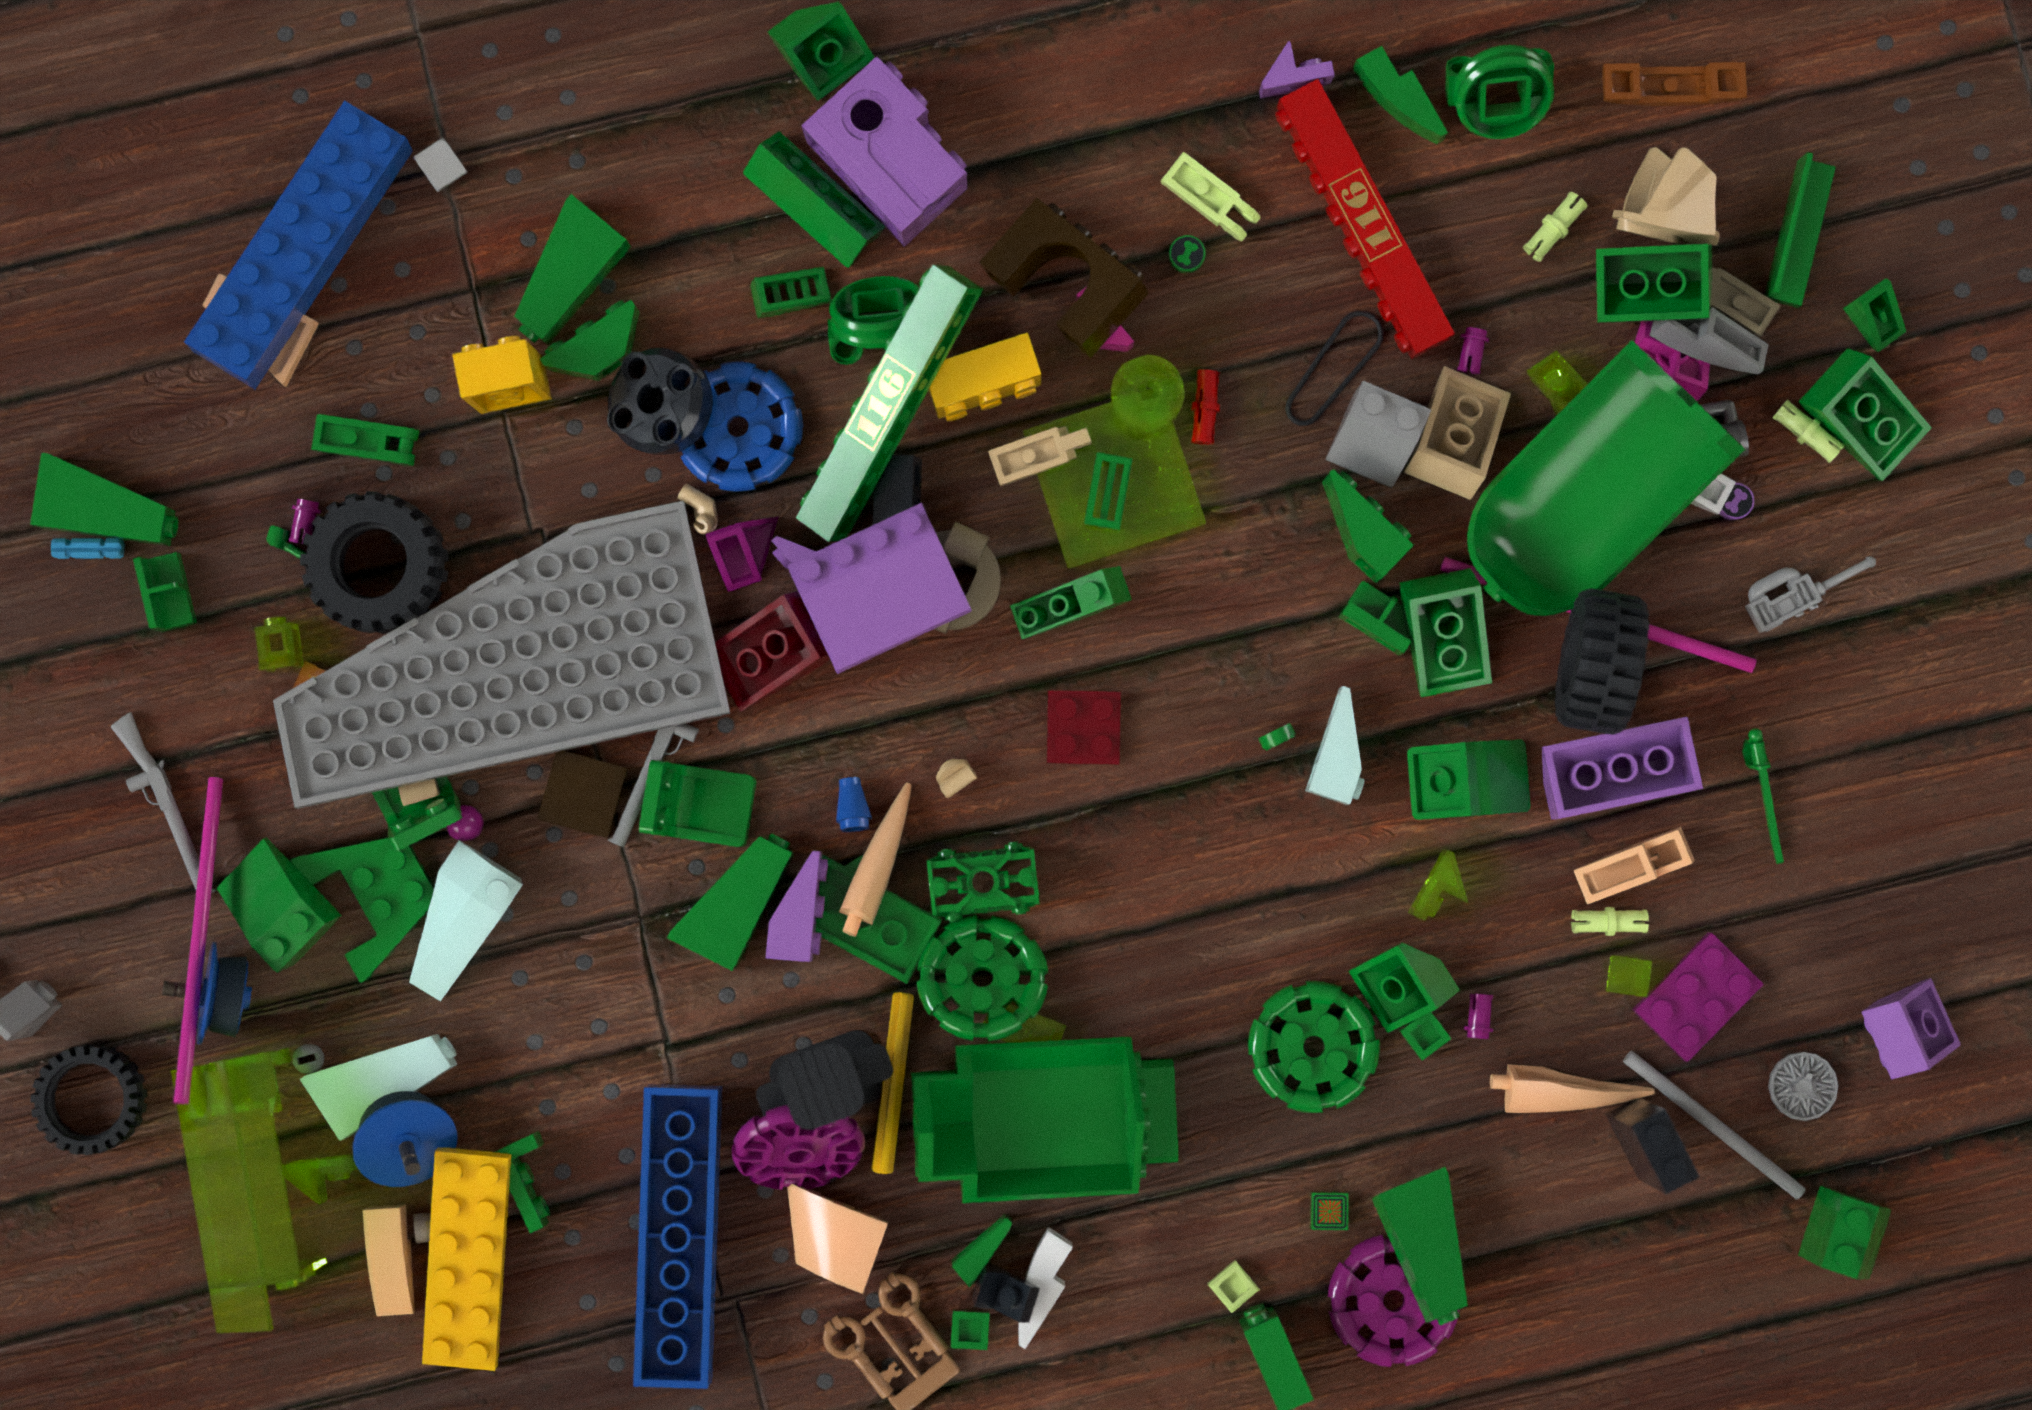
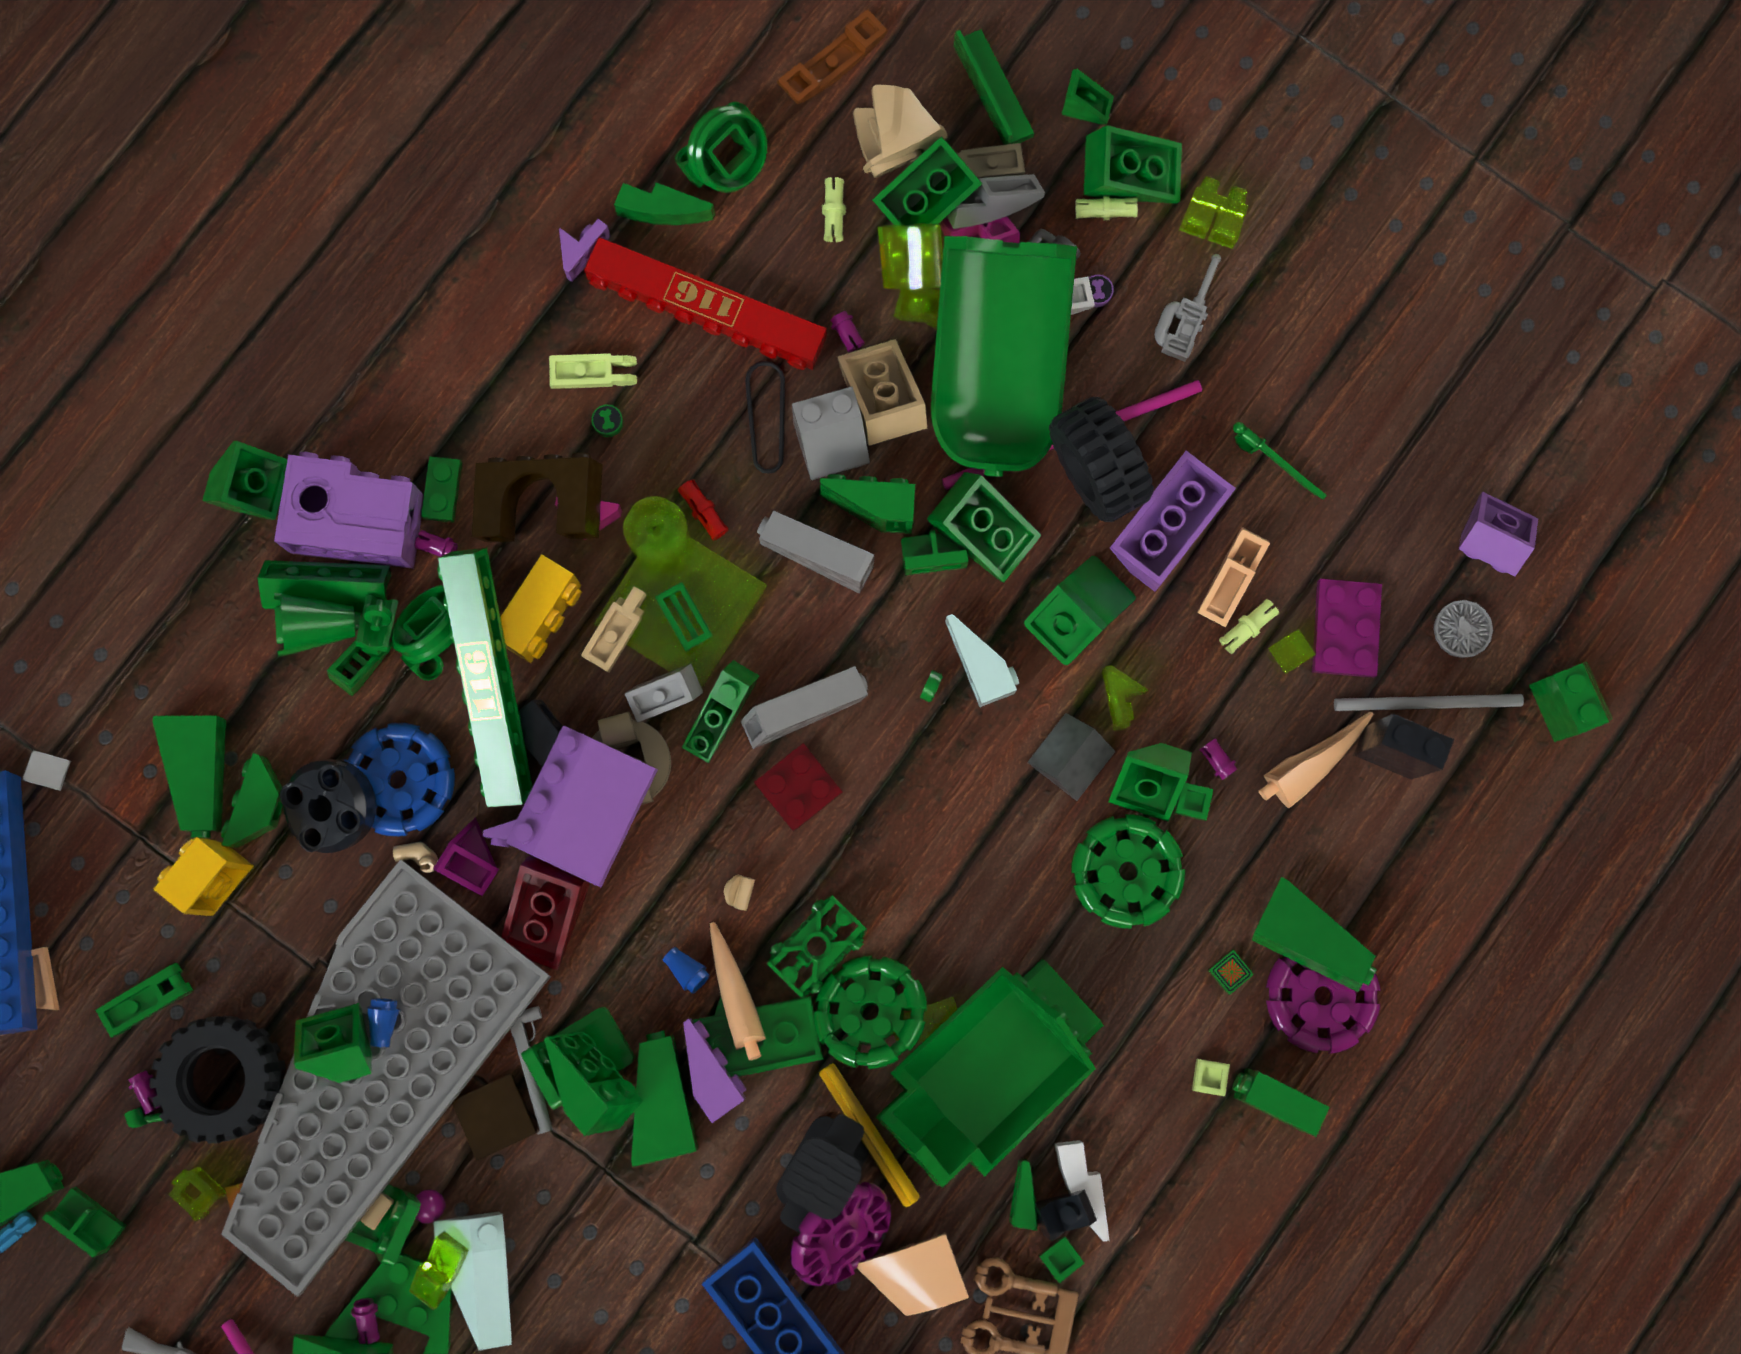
camera: 50 degrees left, 5 degrees down
none -> green cone [274,593,361,657]
none -> green slope [294,1003,372,1083]
none -> magenta pin [351,1298,380,1344]
none -> green hips [355,594,399,655]
none -> blue cone [367,998,400,1047]
none -> clear neon green slope [409,1231,469,1310]
none -> magenta pin [415,530,458,557]
none -> green plate [421,456,462,523]
none -> green slope [544,1032,643,1136]
none -> light grey panel [625,664,703,723]
none -> light grey slope [741,666,868,749]
none -> light grey slope [757,511,875,594]
none -> clear neon green slope [878,223,943,289]
none -> flat silver slope [1027,713,1115,801]
none -> clear neon green hips [1179,176,1248,249]

